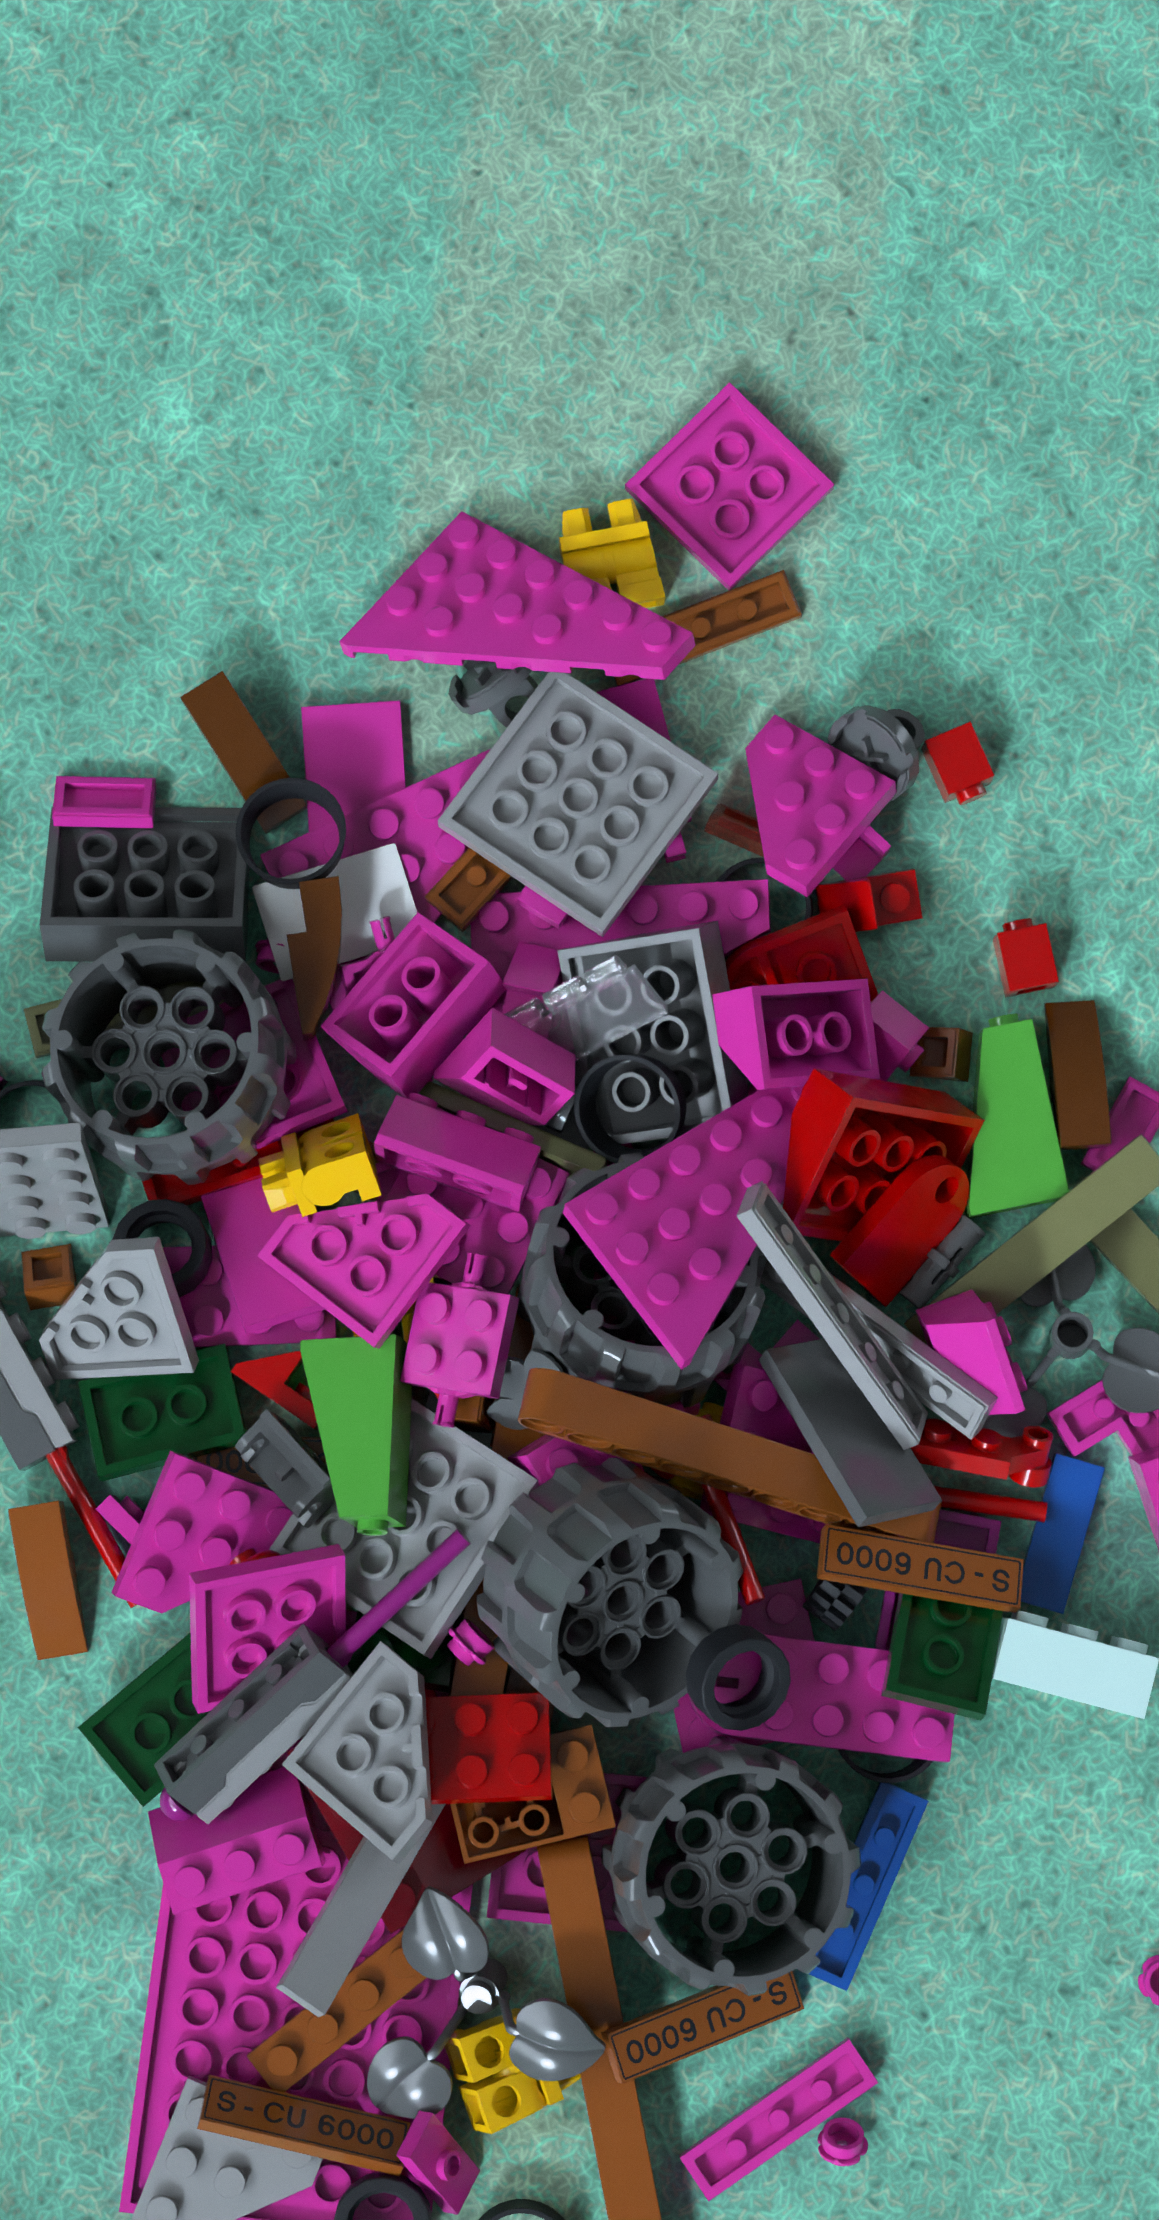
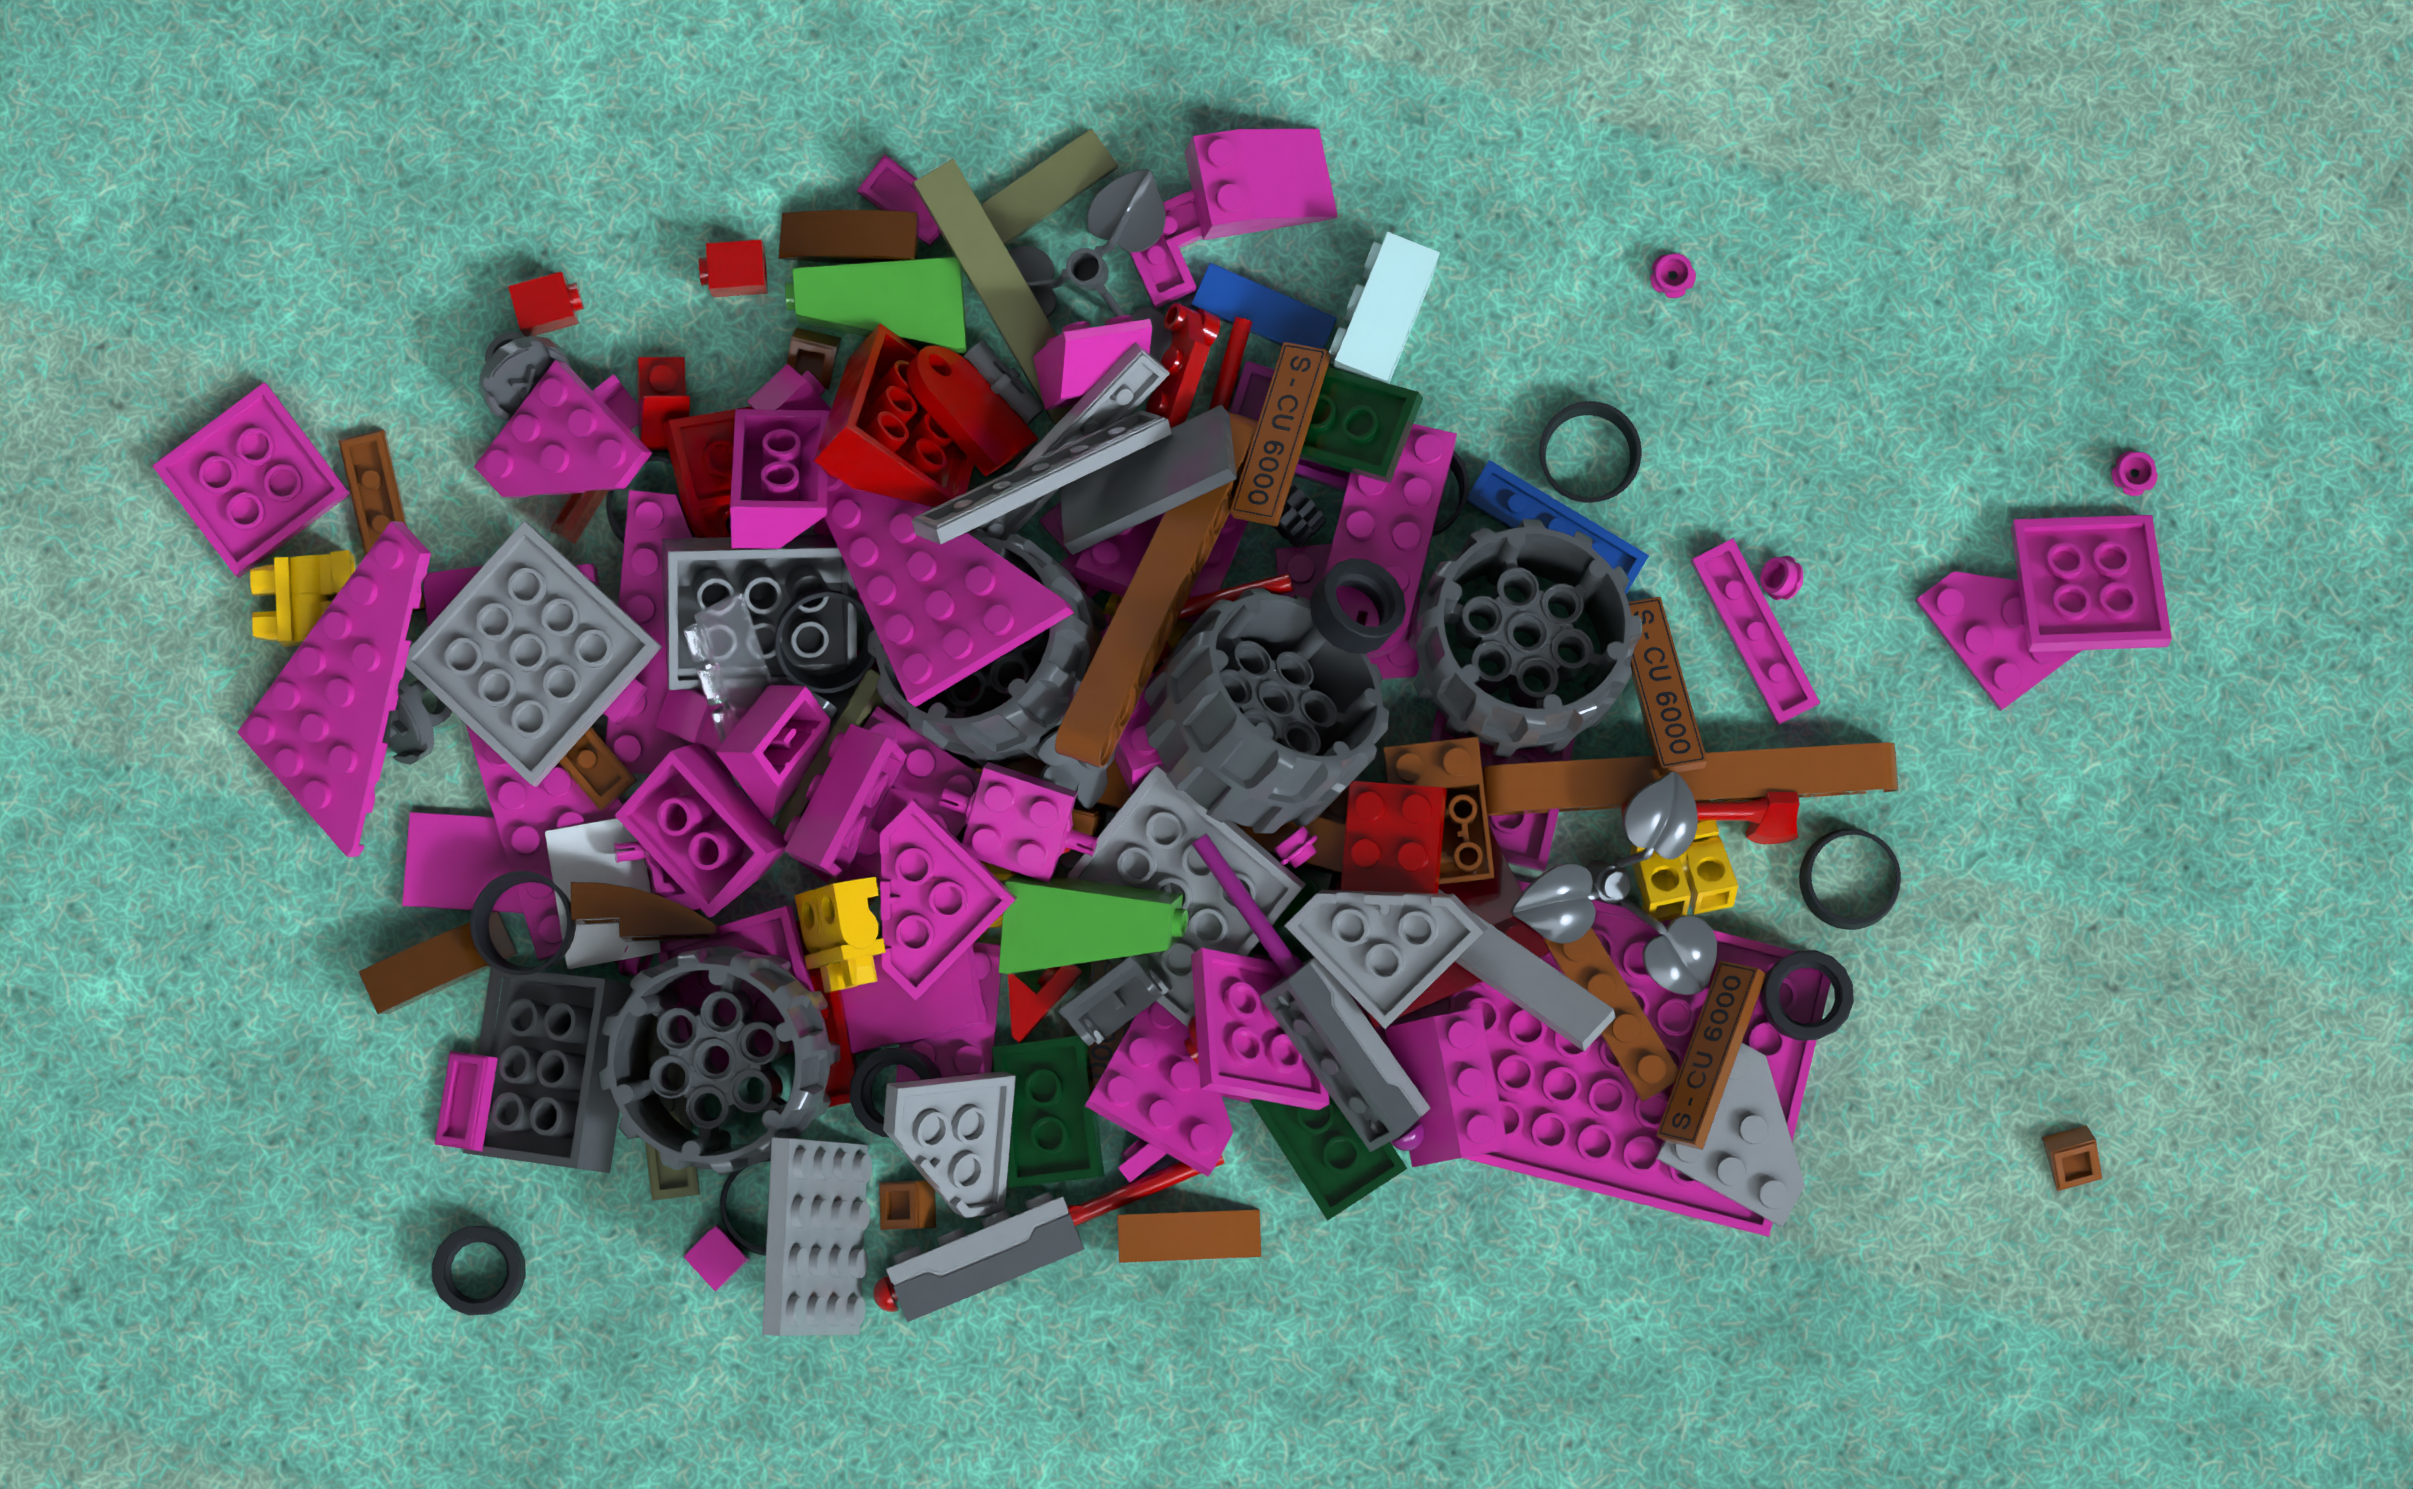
camera: 85 degrees left, 0 degrees up
dark pink plate [396,2111,480,2215] -> none
none -> black tyre [1539,401,1642,503]
none -> red piece [1621,792,1800,845]

